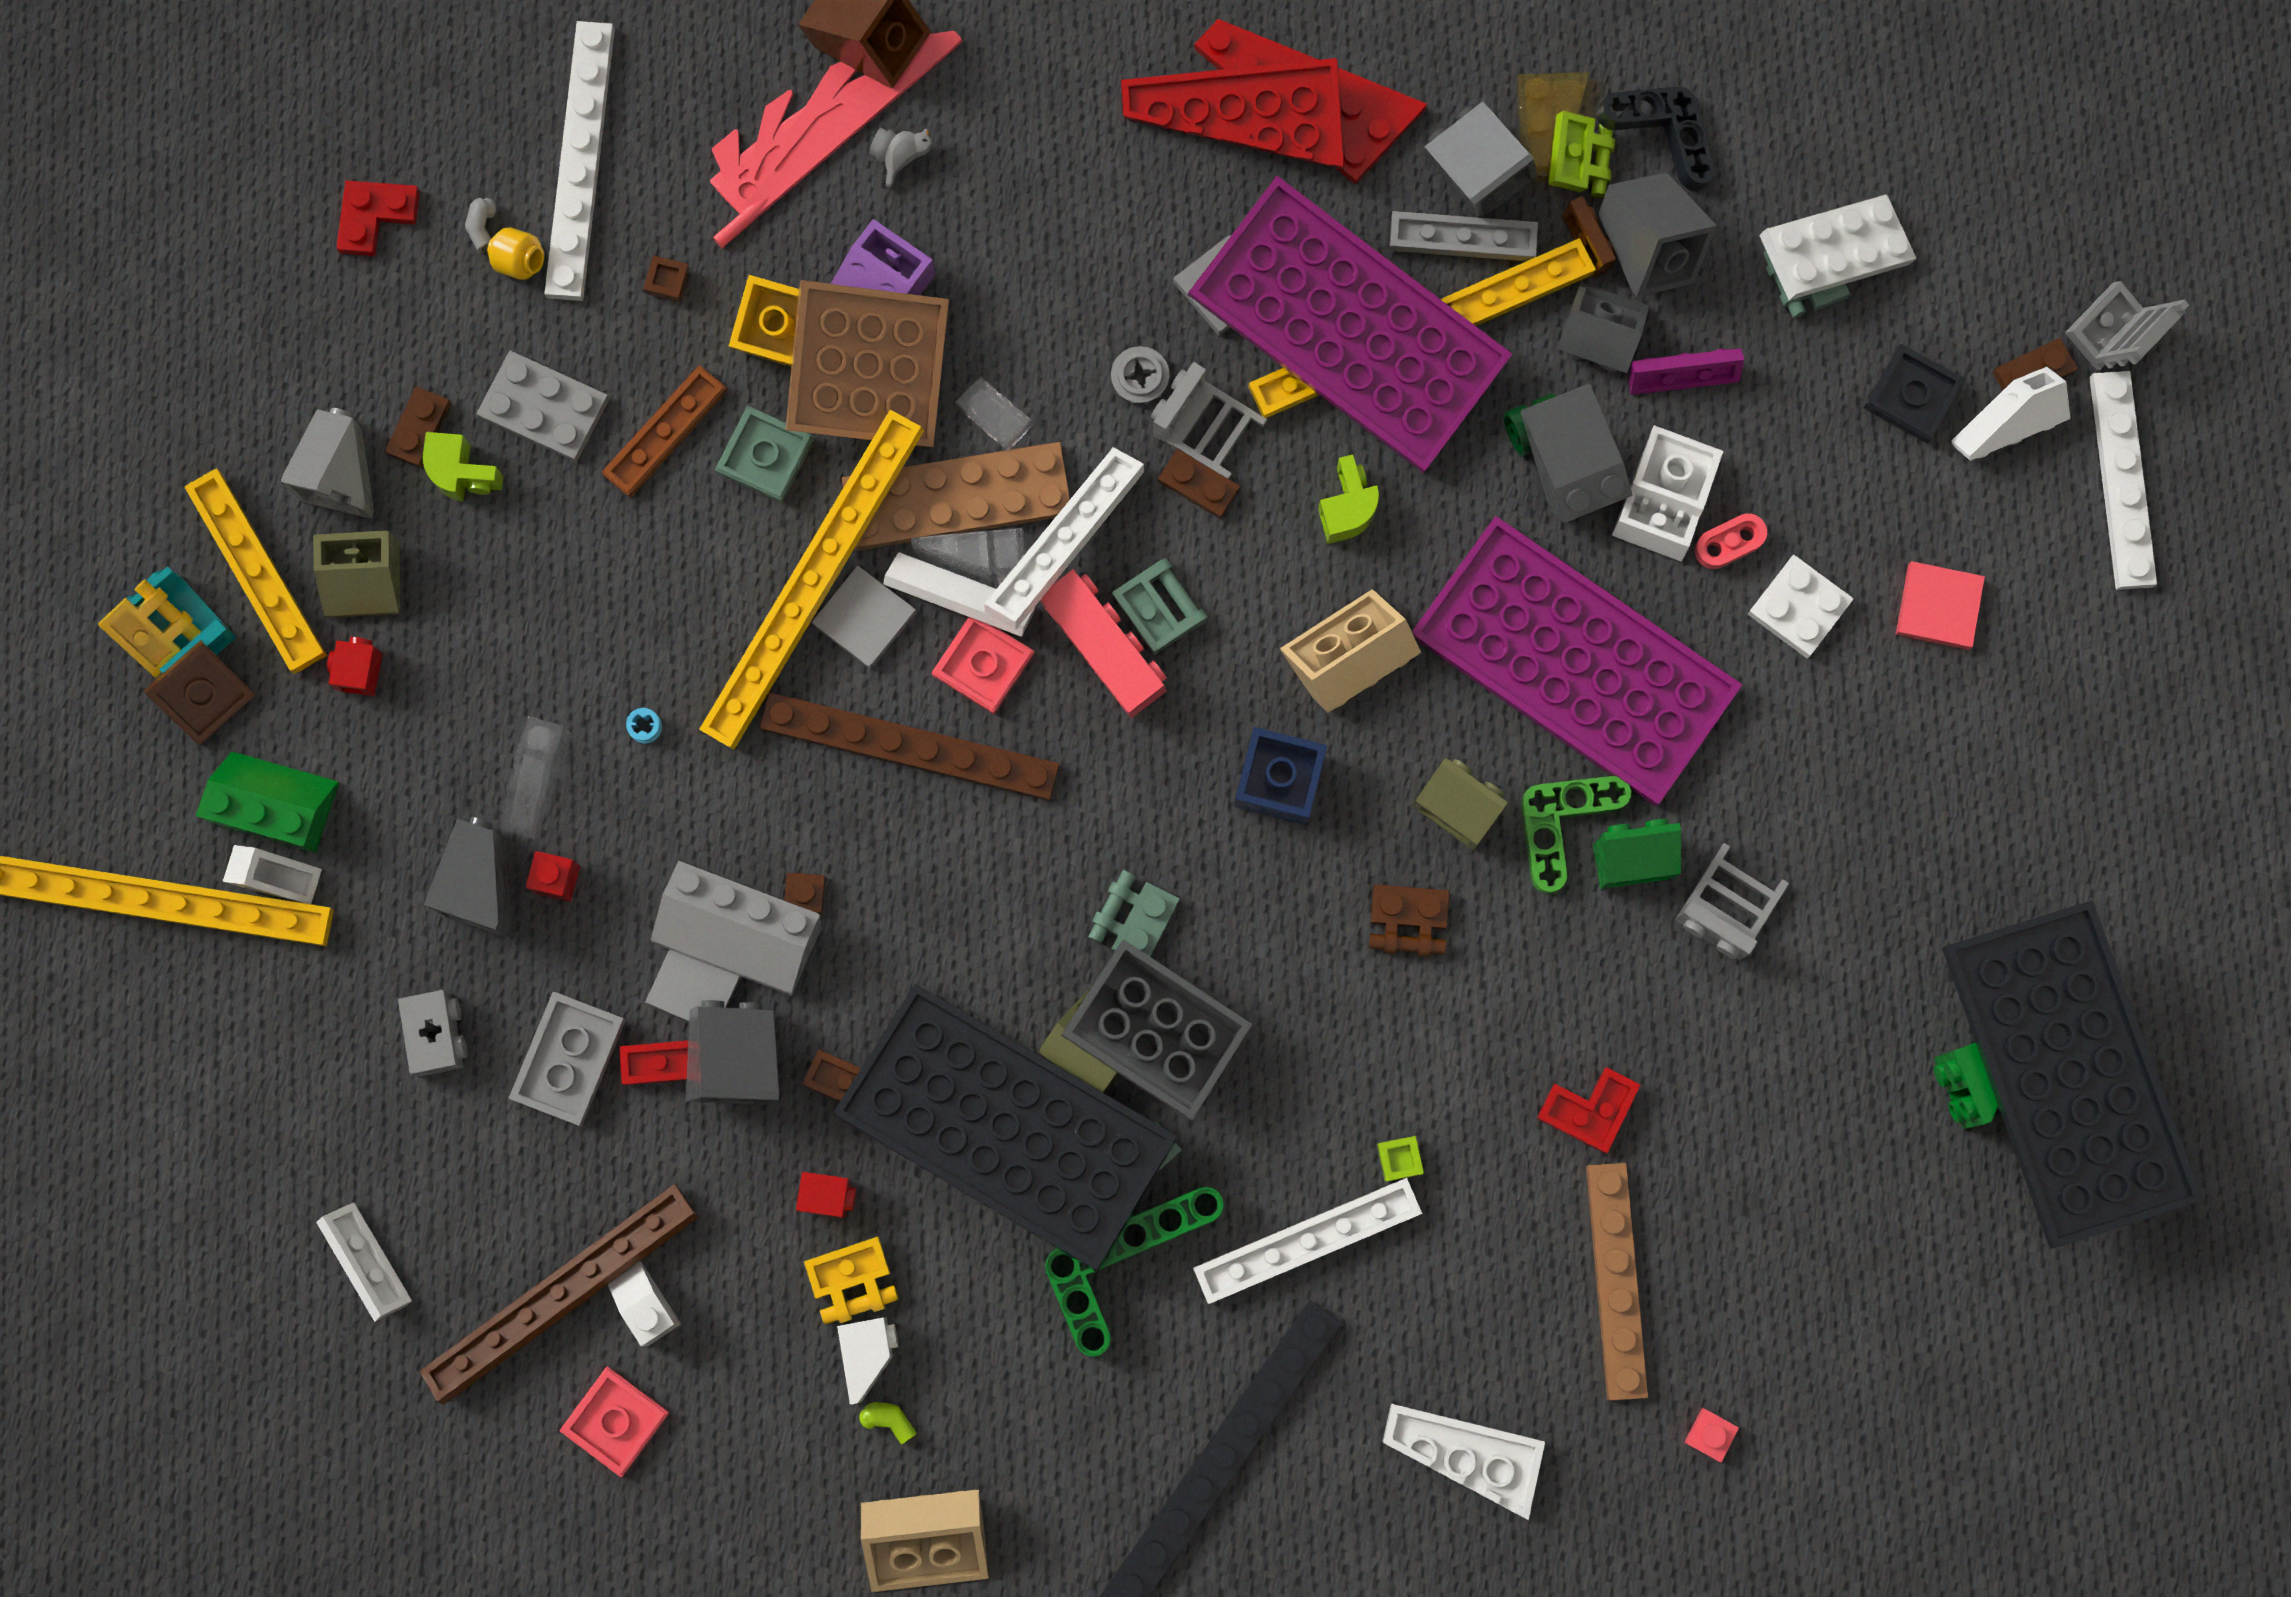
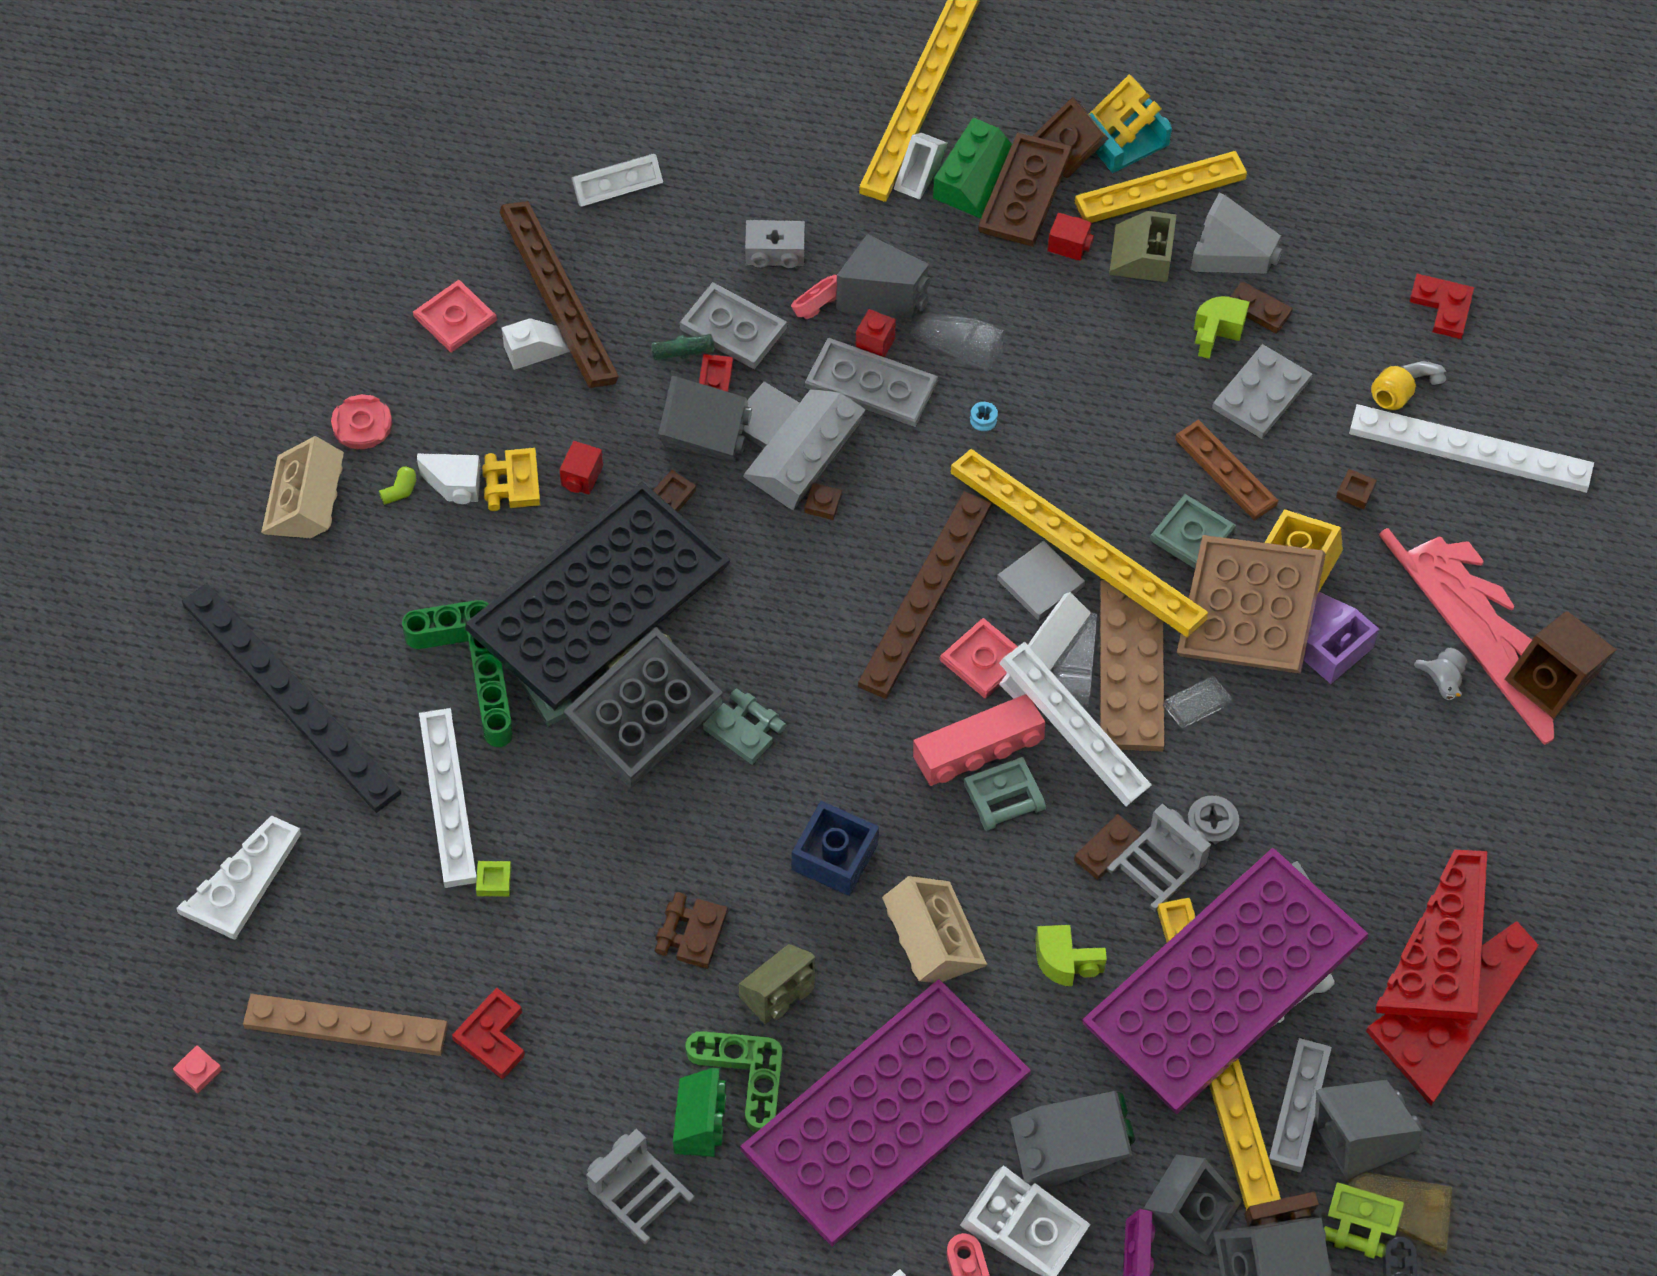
camera: 100 degrees right, 20 degrees down
none -> coral tile [331,394,392,449]
none -> clear green pin [652,334,714,361]
none -> coral plate [791,275,837,319]
none -> light grey tile [805,338,938,427]
none -> reddish brown plate [978,132,1072,247]

